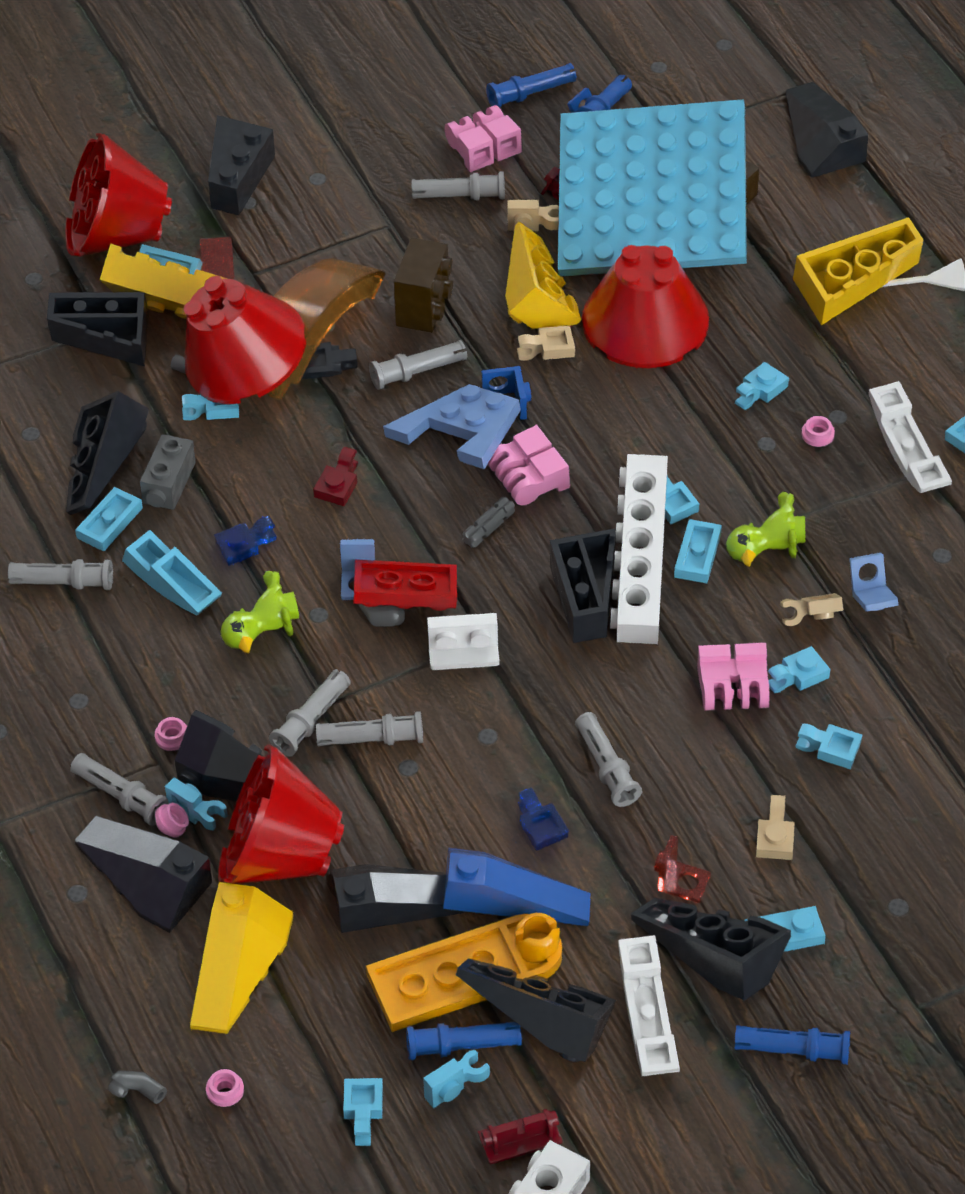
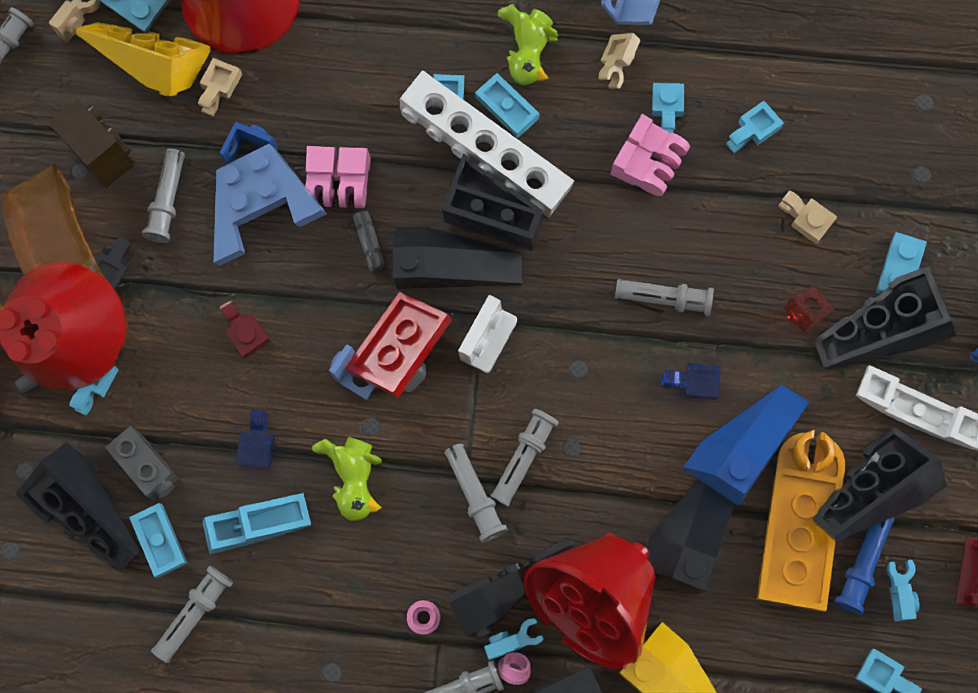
camera: 50 degrees left, 25 degrees up
none -> black wedge [393,227,522,289]

